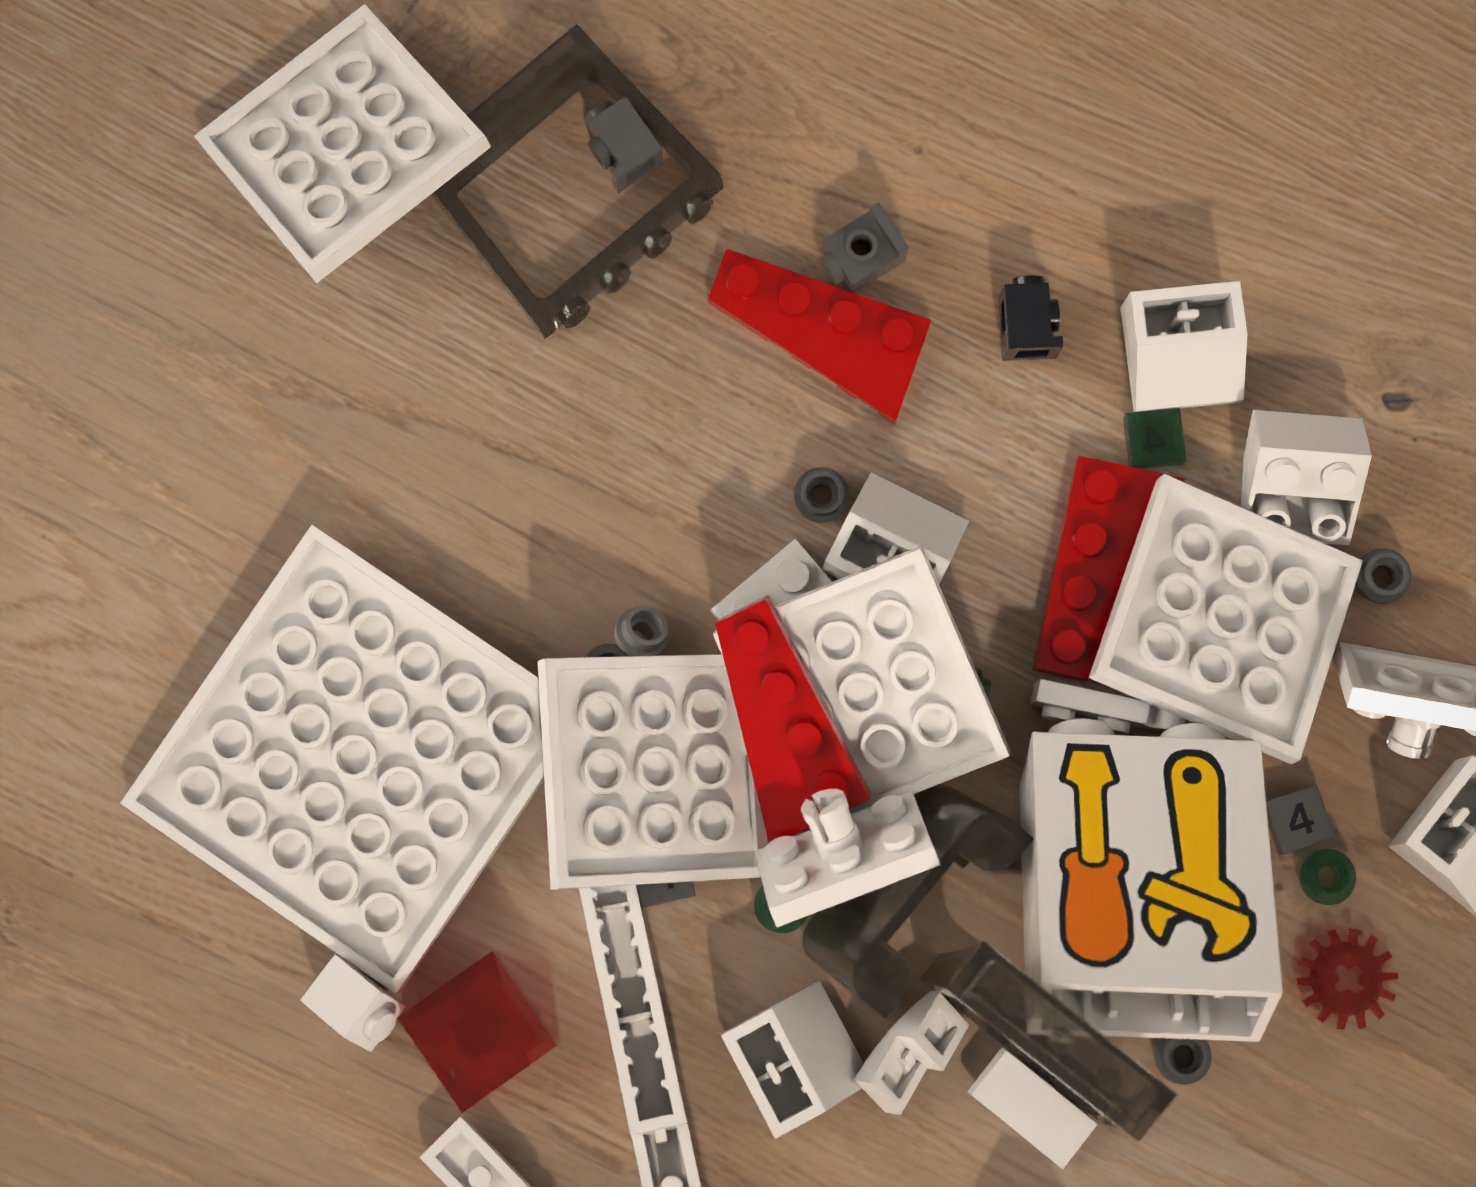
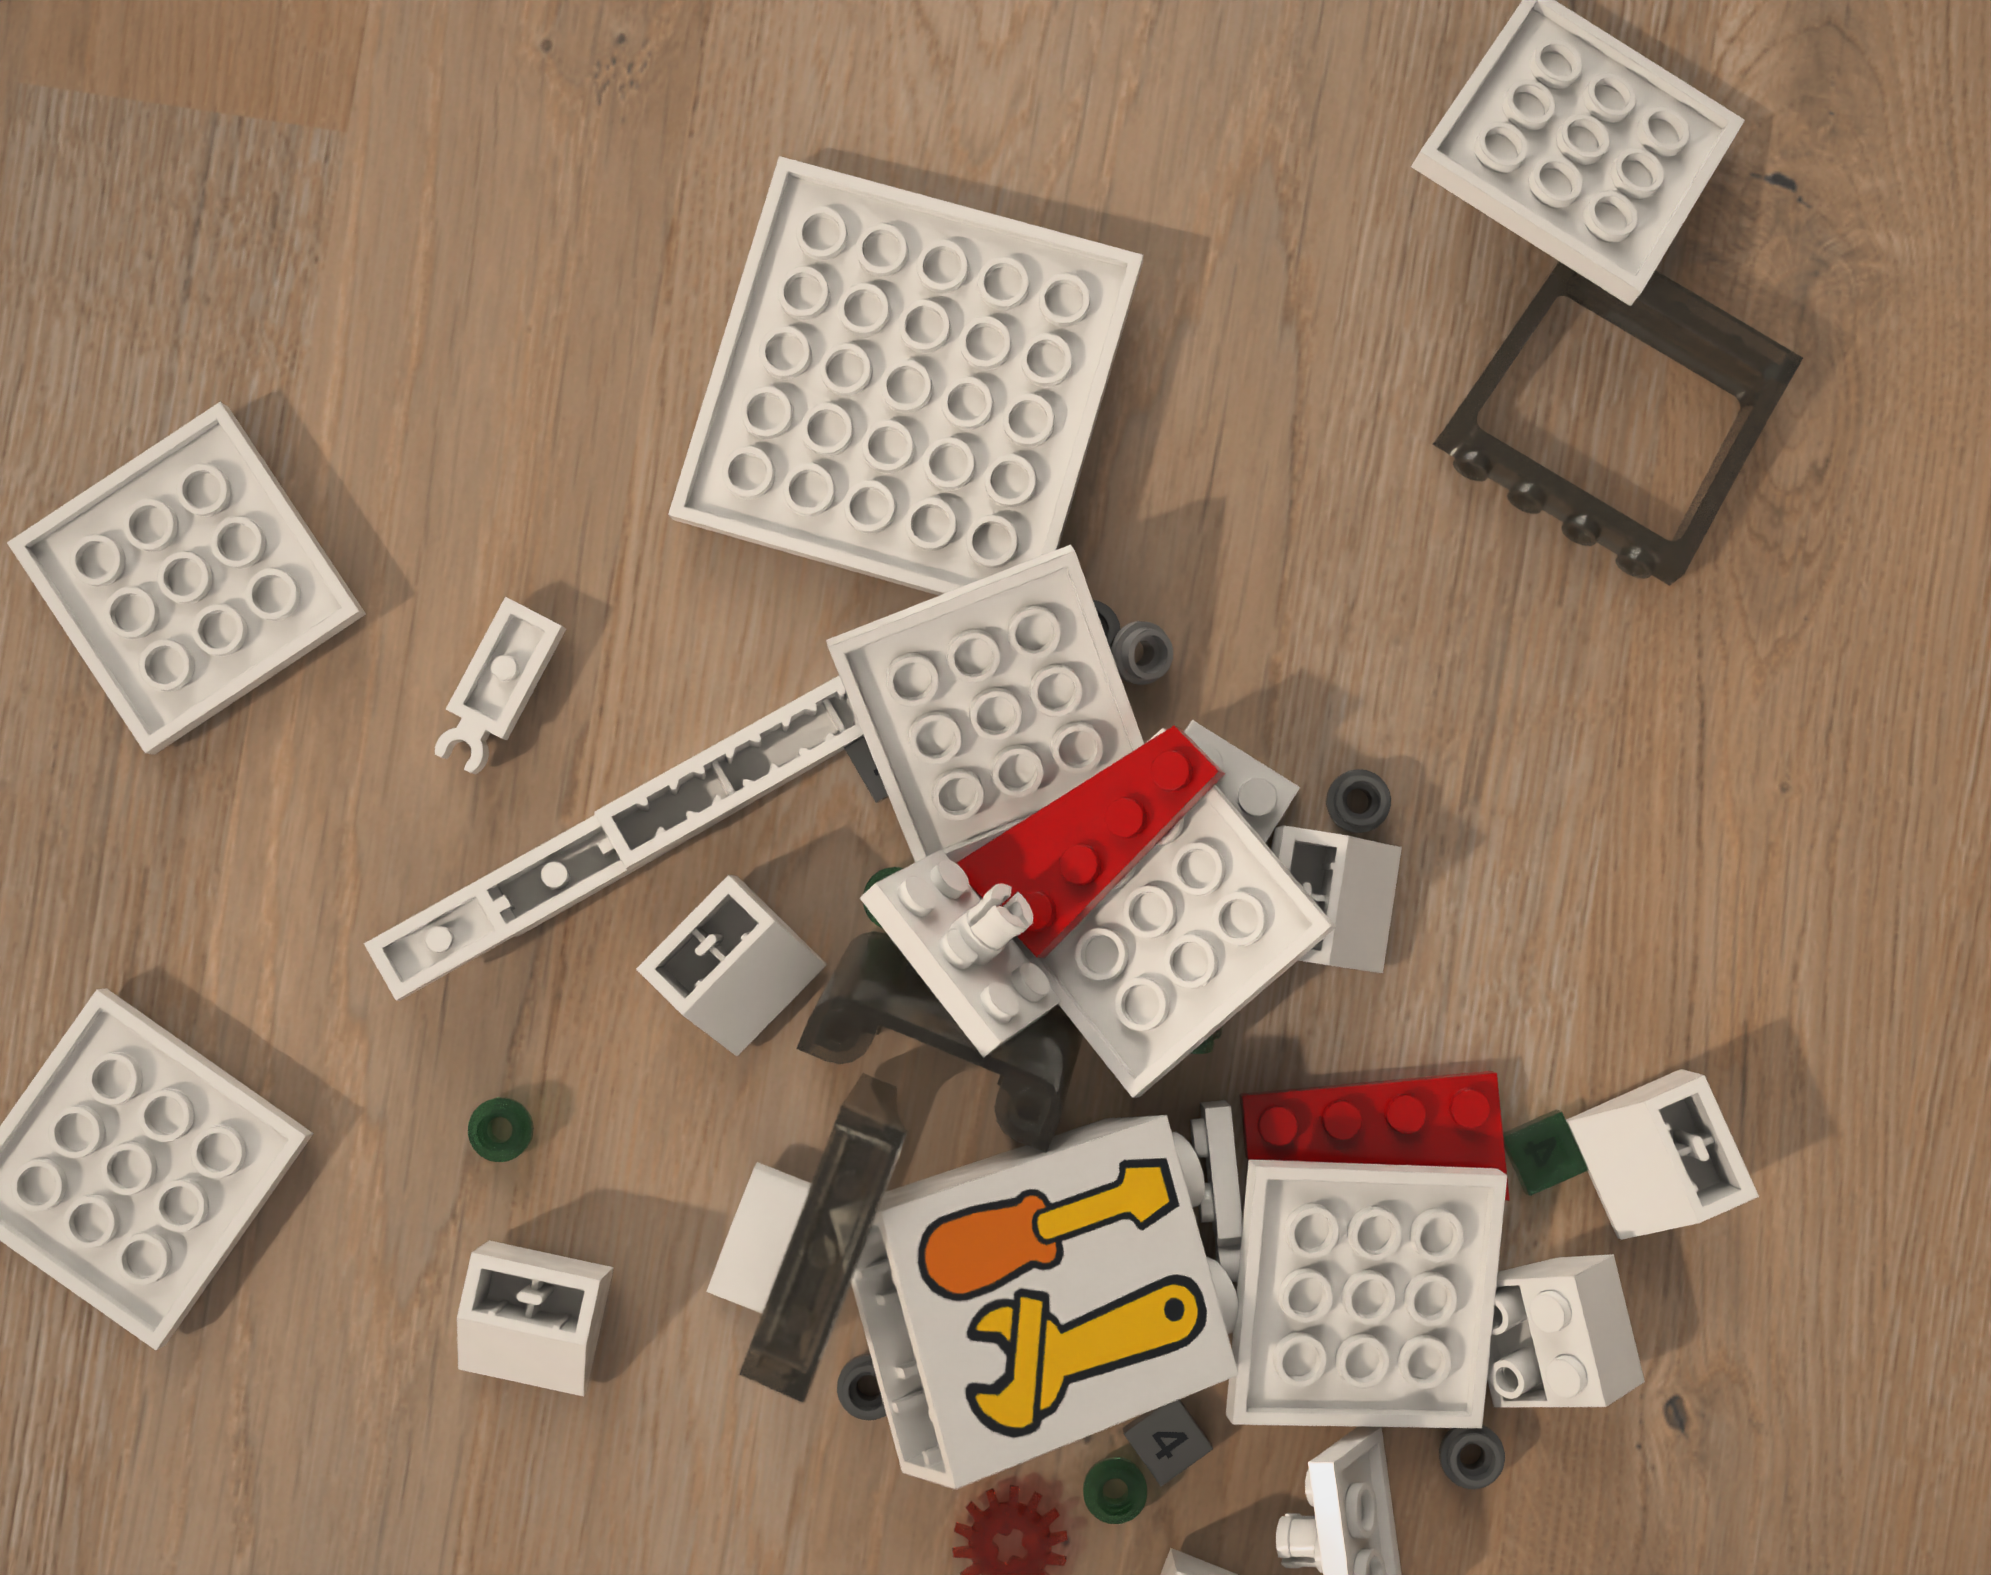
camera: 80 degrees right, 5 degrees up
white brick [300,954,406,1052] -> none
clear red brick [397,951,560,1113] -> none
dark grey brick [584,96,663,194] -> none
red wing [708,248,932,425] -> none
dark grey brick [819,203,909,293] -> none
white slope [854,991,969,1115] -> none
black brick [999,275,1063,361] -> none

